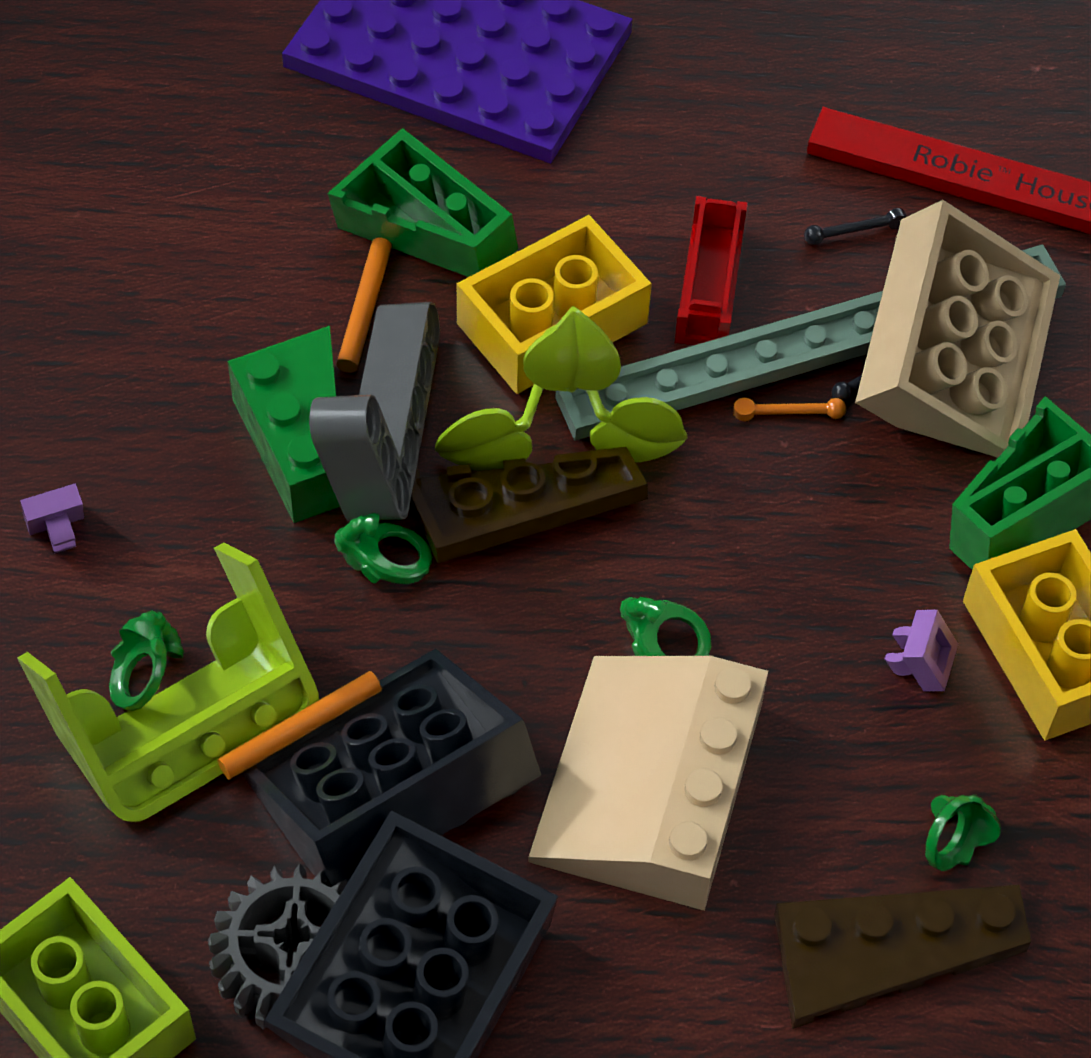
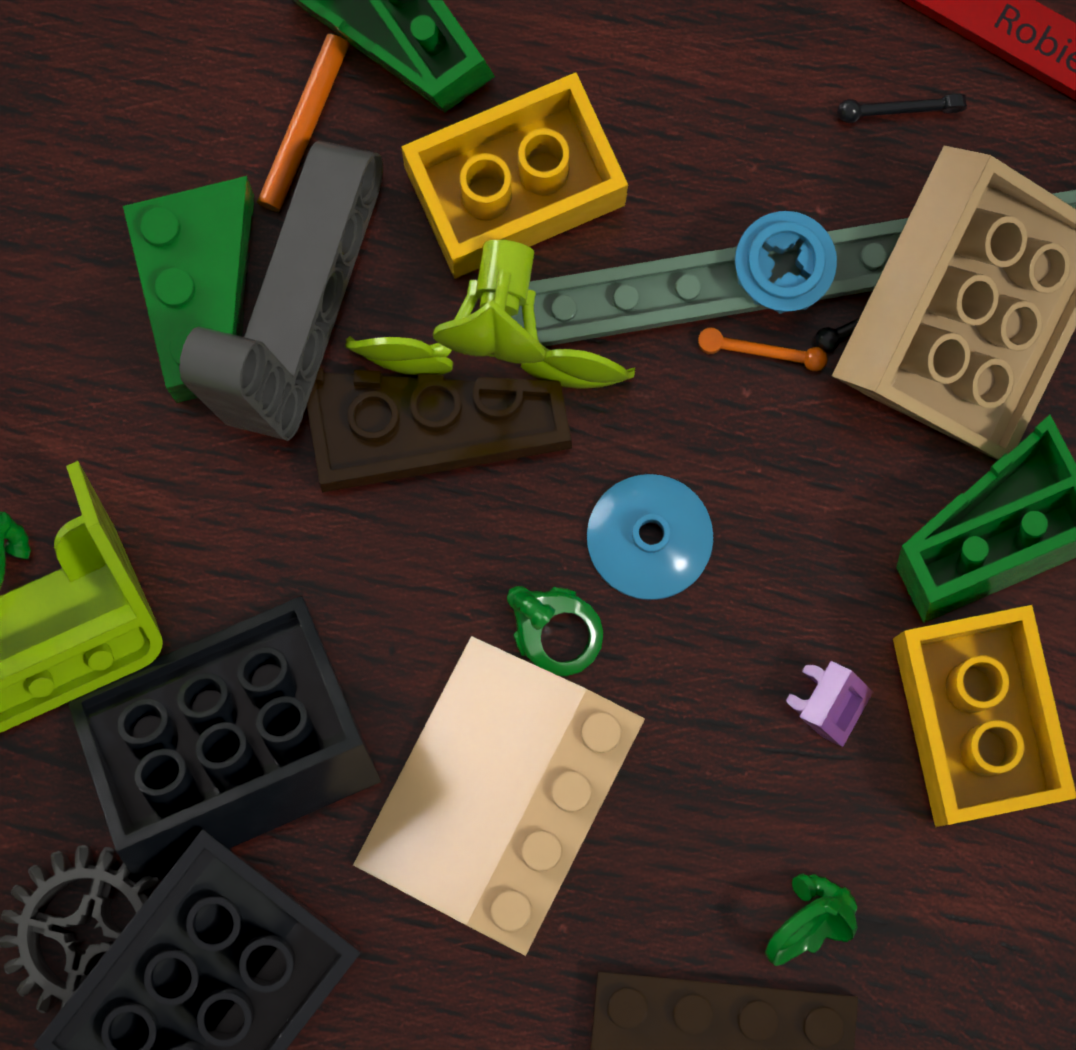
camera: 10 degrees right, 25 degrees up
orange bar [217,671,382,780] -> none
green piece [334,512,432,584] -> none
red container [674,196,748,345] -> none
none -> dark azure dish [587,474,713,600]
none -> dark azure gear [734,211,837,314]

